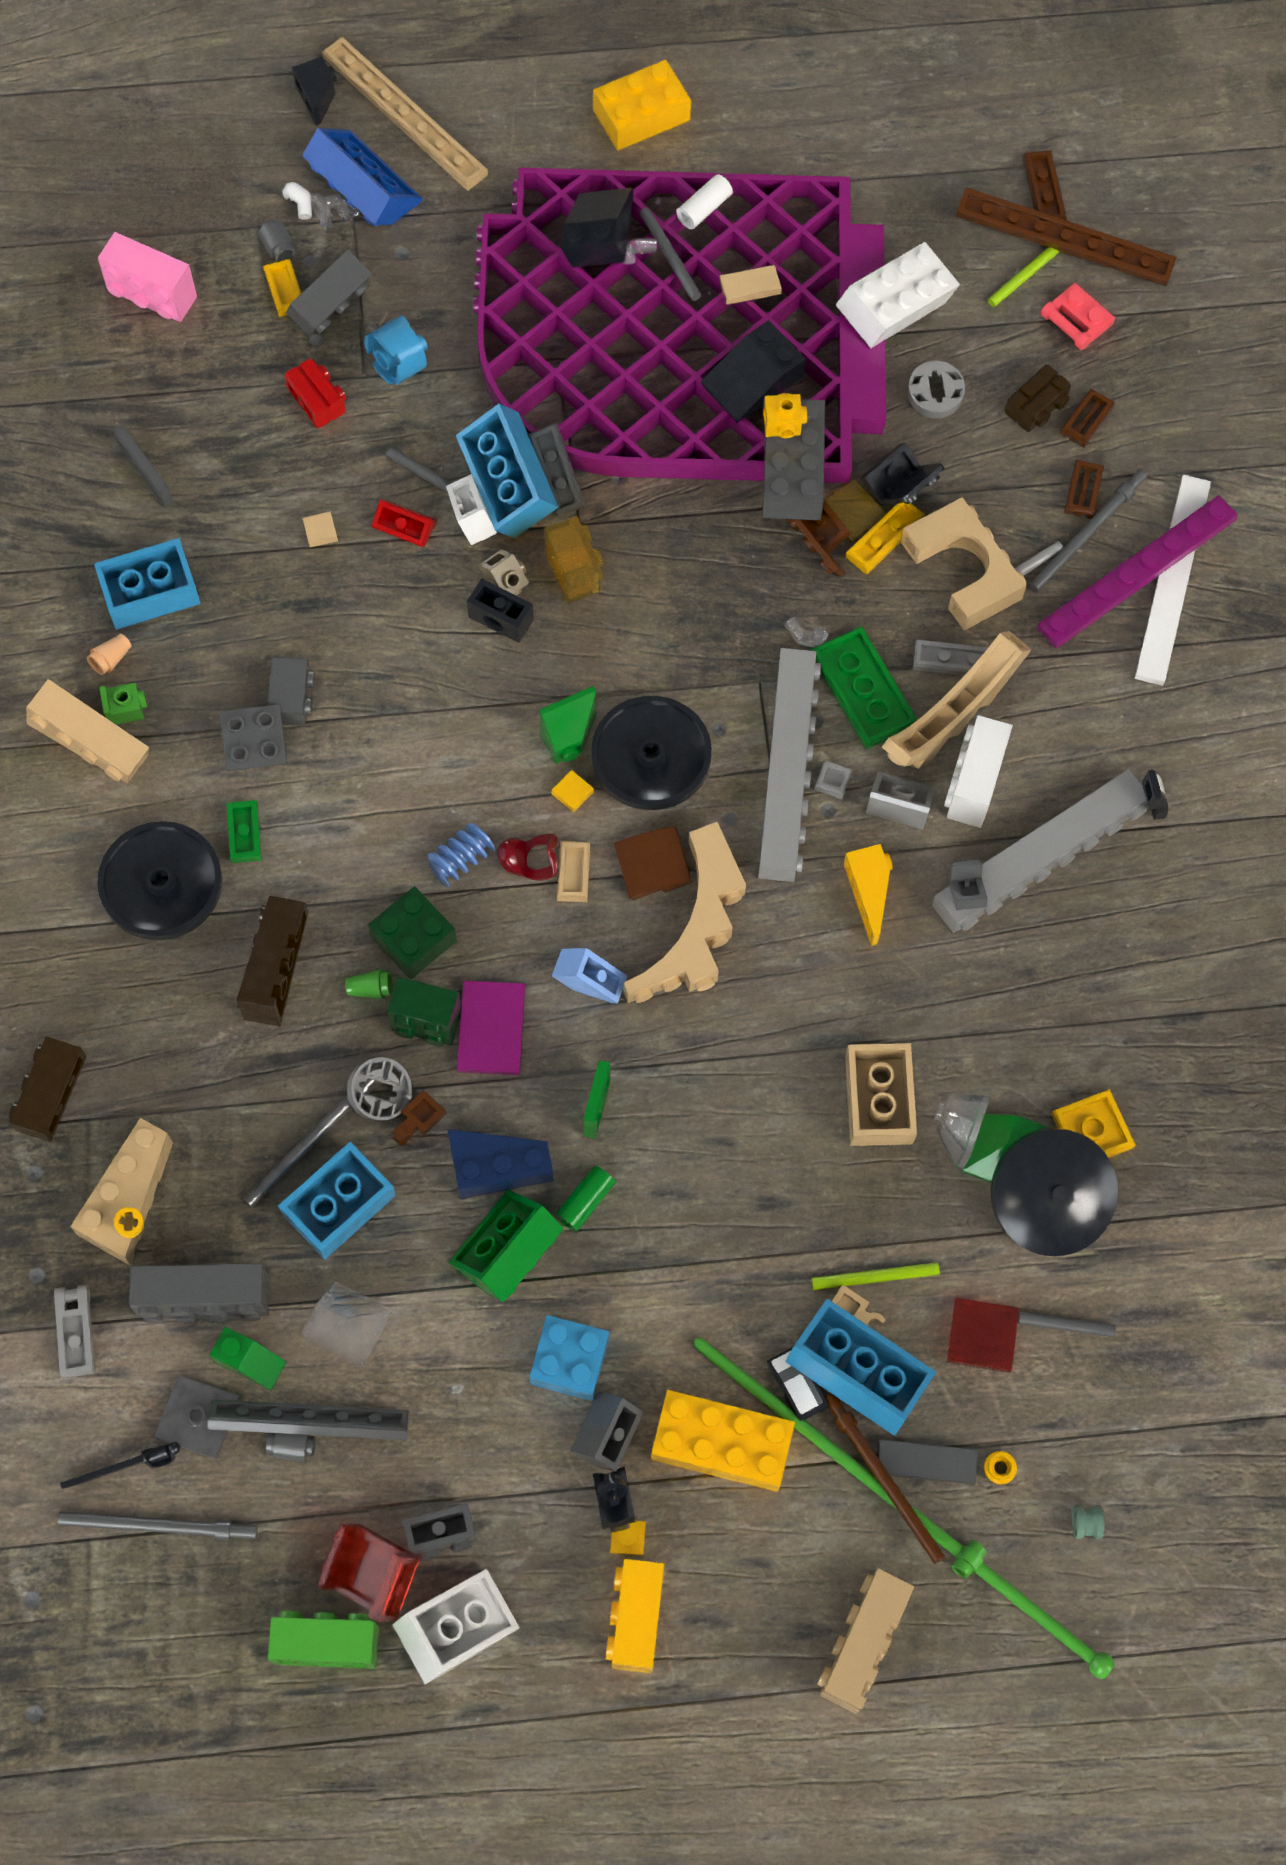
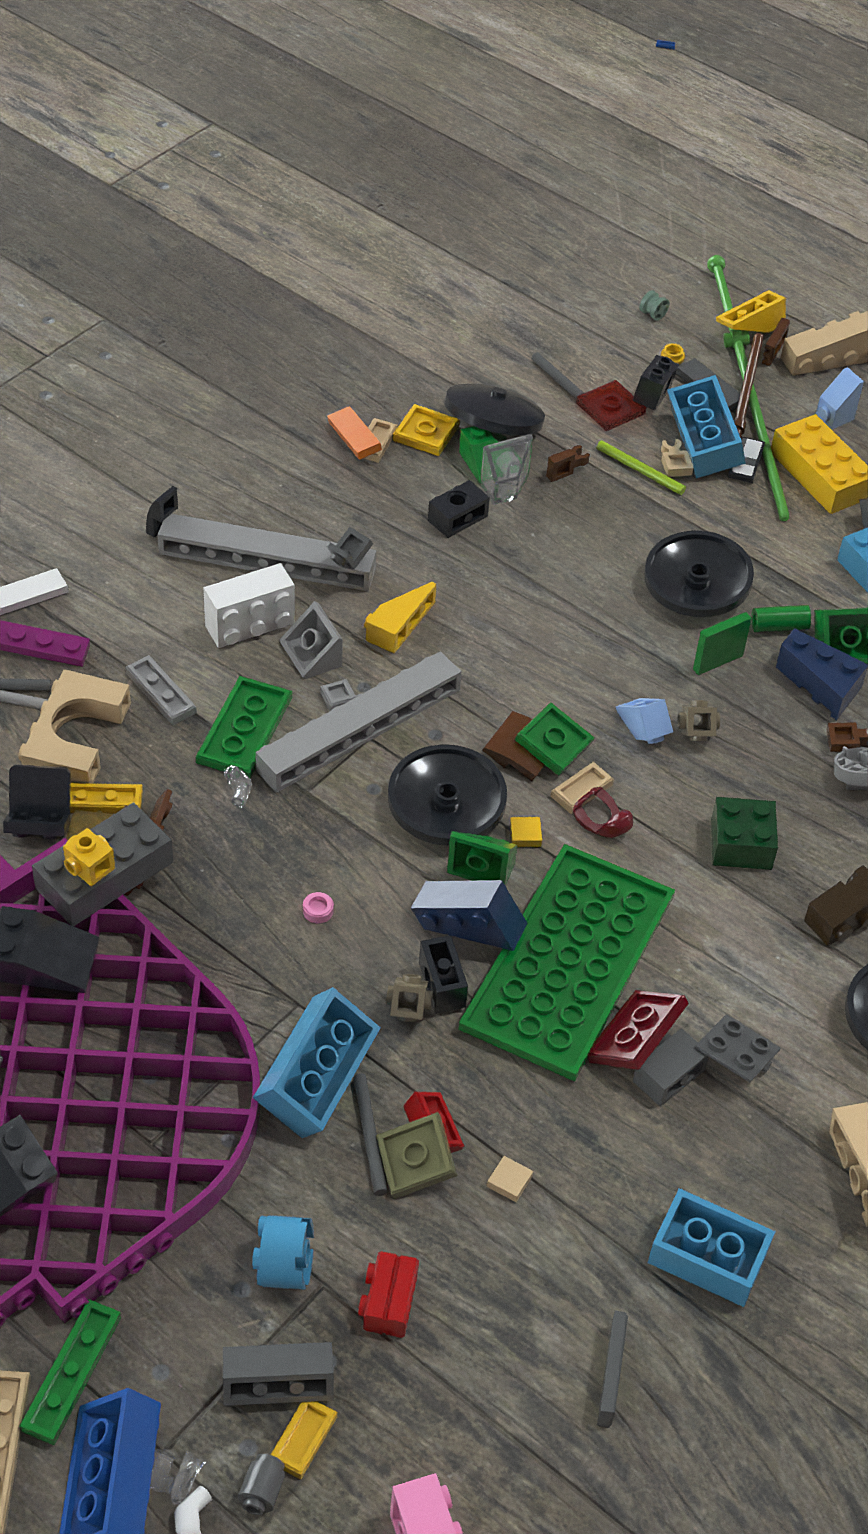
camera: 135 degrees left, 20 degrees down
light nougat cone [87,634,132,675] -> none
bright green brick [99,682,148,725] -> none
green plate [226,800,262,863] -> none
bright green cone [345,969,393,999] -> none
dark green brick [387,977,461,1047] -> none
medium blue piece [428,823,495,888] -> none
white arch [446,474,497,545] -> none
magenta tile [457,981,525,1075] -> none
dark grey tile [529,424,586,517] -> none
clear yellow brick [544,516,603,604] -> none
tan arch [623,822,746,1003] -> none
tan brick [845,1043,917,1146] -> none
tan arch [882,631,1032,769] -> none
none -> green plate [20,1299,121,1445]
none -> bright pink tile [303,892,334,924]
none -> orange tile [327,406,382,460]
none -> tan tile [363,418,397,463]
none -> olive tile [376,1112,457,1199]
none -> dark blue wedge [411,880,528,951]
none -> black brick [428,480,490,538]
none -> green plate [458,844,675,1082]
none -> green tile [514,702,595,776]
none -> reddish brown plate [546,445,590,482]
none -> dark red tile [587,990,689,1070]
none -> black brick [632,355,679,410]
none -> black dish [644,530,754,617]
none -> dark tan brick [677,700,720,741]
none -> yellow slope [716,290,786,333]
none -> reddish brown tile [762,317,790,366]
none -> light blue slope [816,367,864,430]

